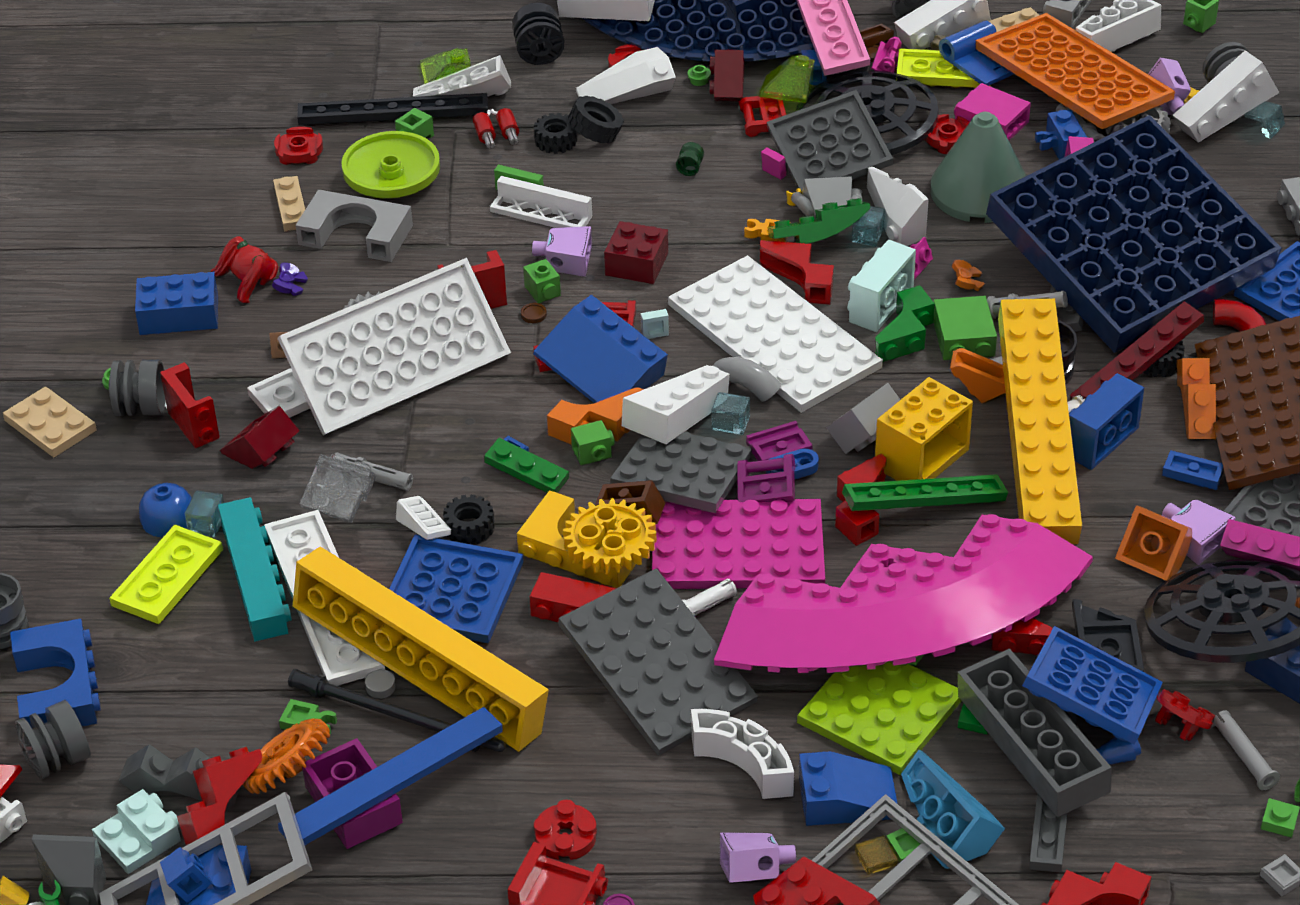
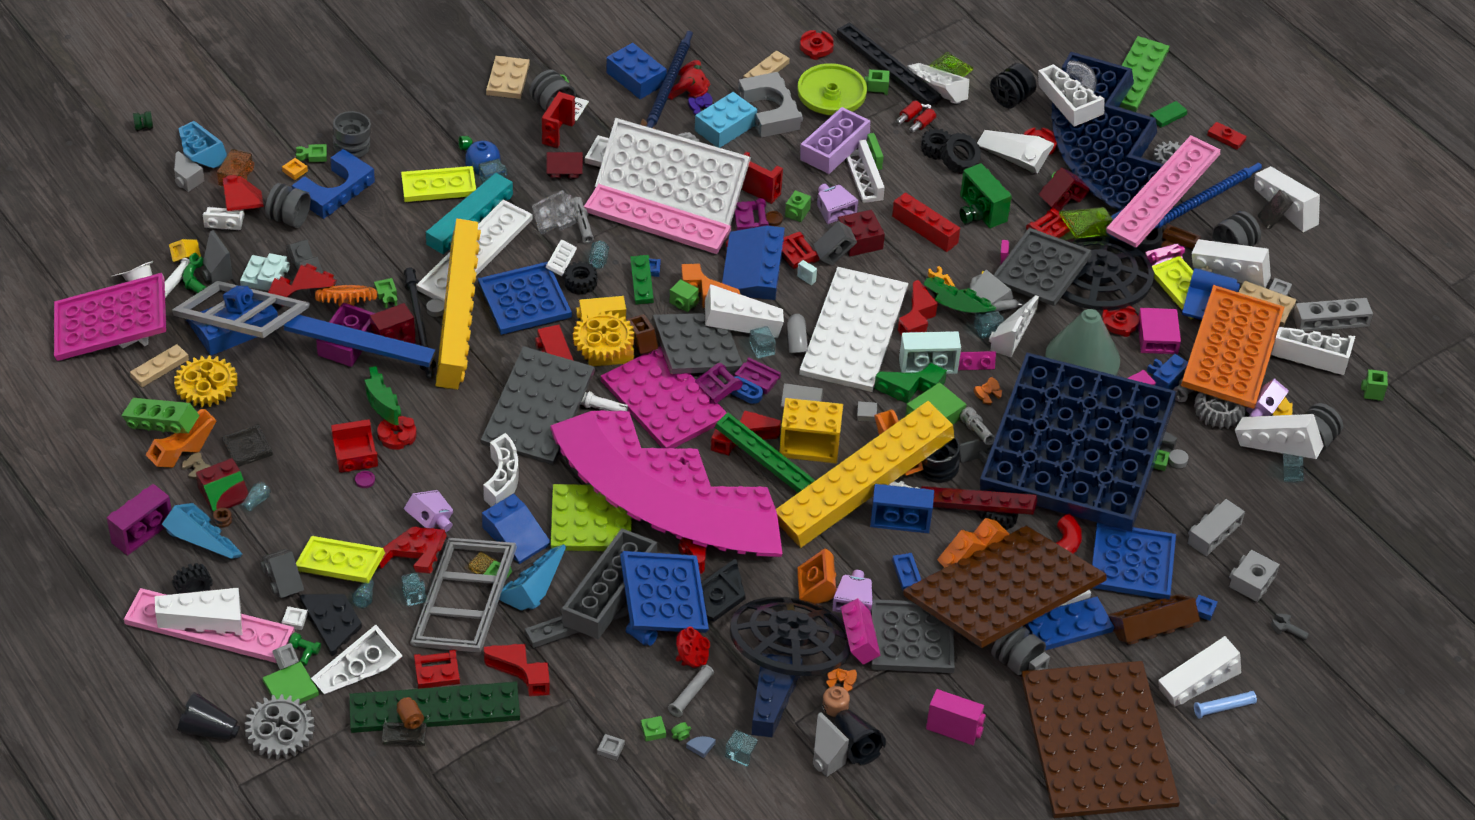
camera: 50 degrees right, 5 degrees up
none -> green slope [365,366,401,425]
none -> dark red brick [370,303,416,356]
none -> green hinge [459,136,473,150]
none -> bright pink plate [584,184,731,254]
none -> clear light blue brick [589,241,609,268]
none -> dark blue hose [646,31,693,129]
none -> medium azure brick [695,92,757,148]
none -> magenta plate [734,198,769,231]
none -> lavender brick [800,107,870,174]
none -> dark grey brick [813,221,857,266]
none -> light grey tile [857,401,877,422]
none -> red brick [892,192,960,252]
none -> green brick [960,163,1012,229]
none -> light grey tile [1269,278,1292,296]

